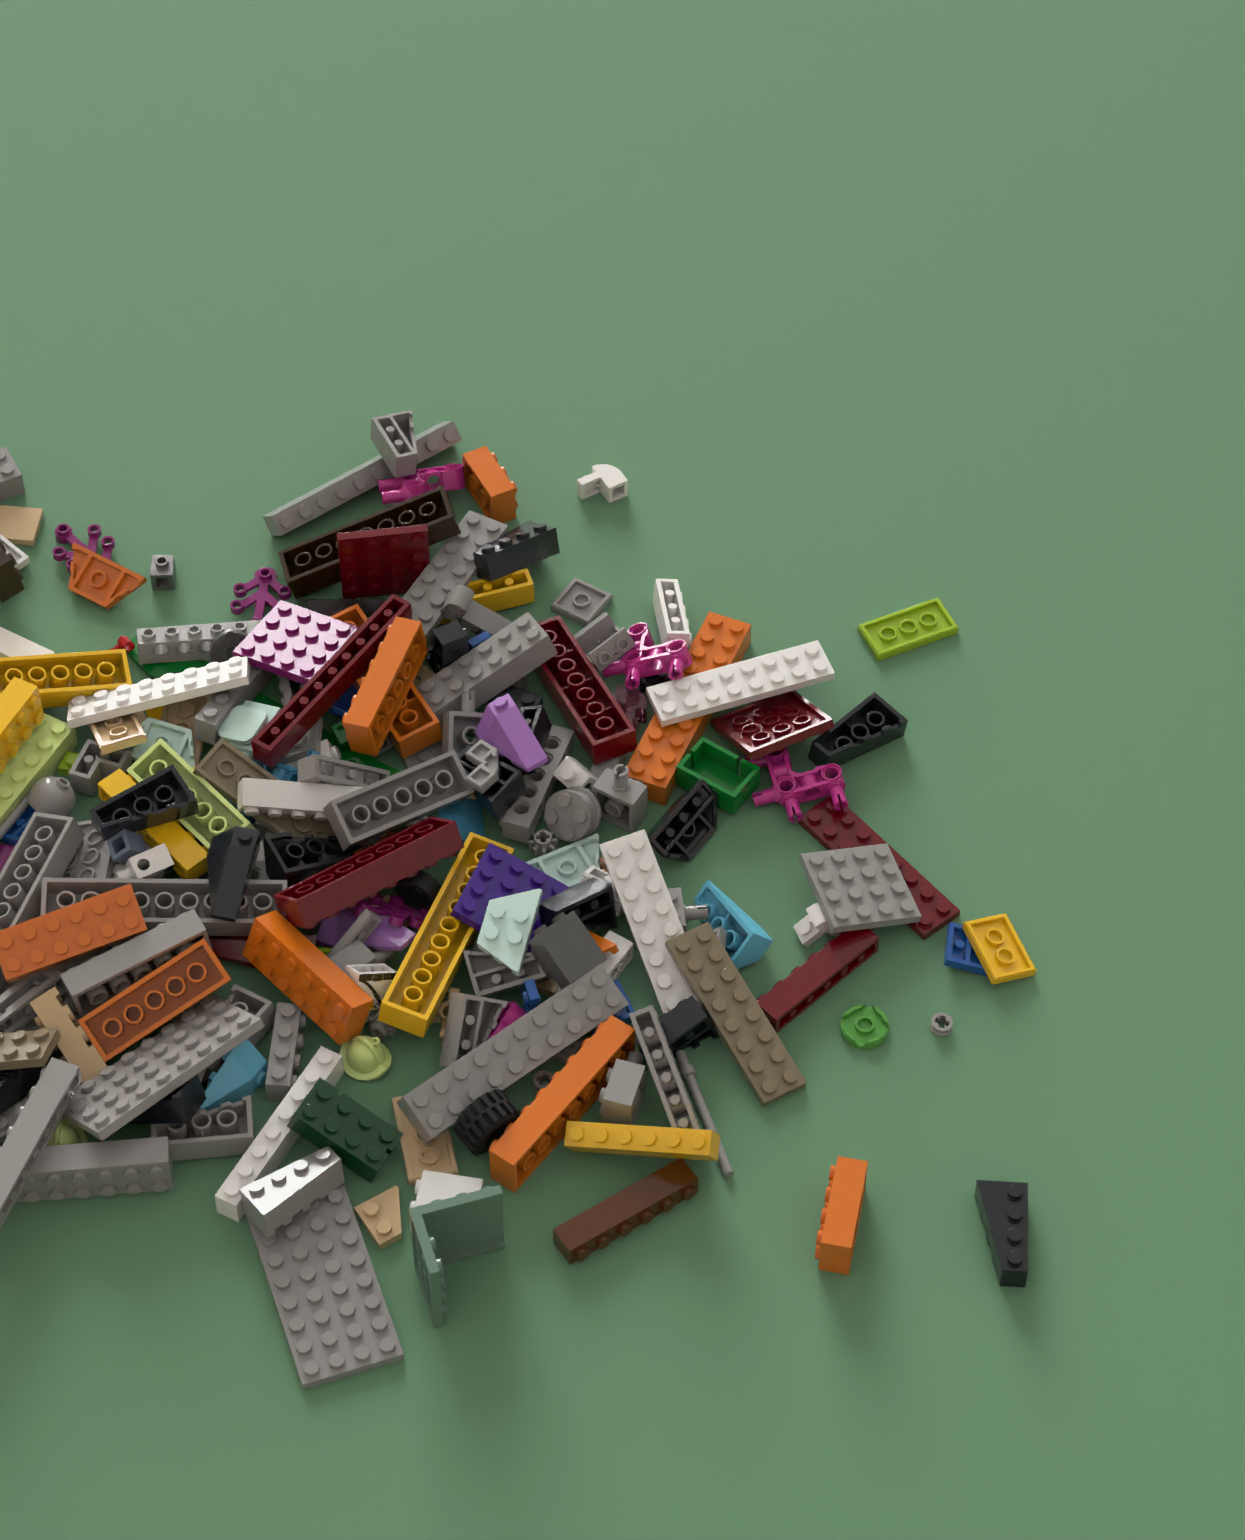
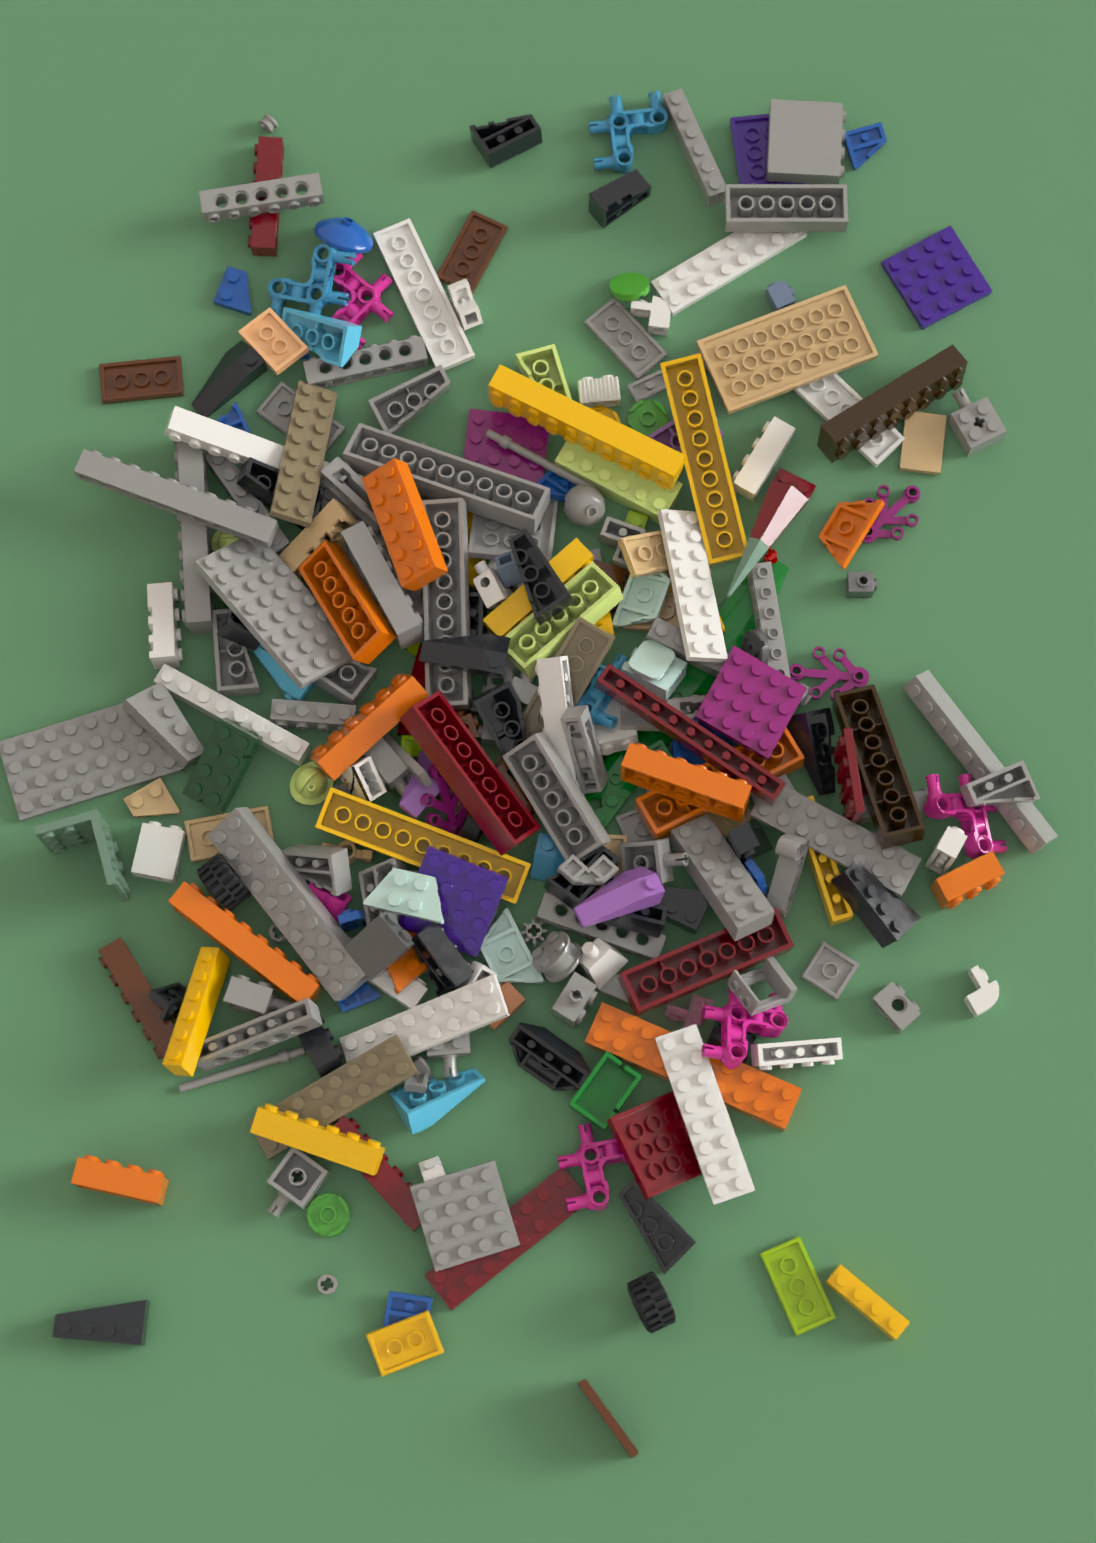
camera: 90 degrees right, 25 degrees up
none -> white wedge [147,582,183,670]
none -> black bracket [148,982,187,1022]
none -> yellow brick [250,1104,385,1175]
none -> light grey brick [267,1147,330,1218]
none -> reddish brown tile [577,1379,639,1458]
none -> black tyre [627,1271,676,1334]
none -> dark red plate [727,468,816,598]
none -> yellow brick [824,1264,910,1340]
none -> light grey brick [871,982,921,1033]
none -> white brick [925,826,968,876]

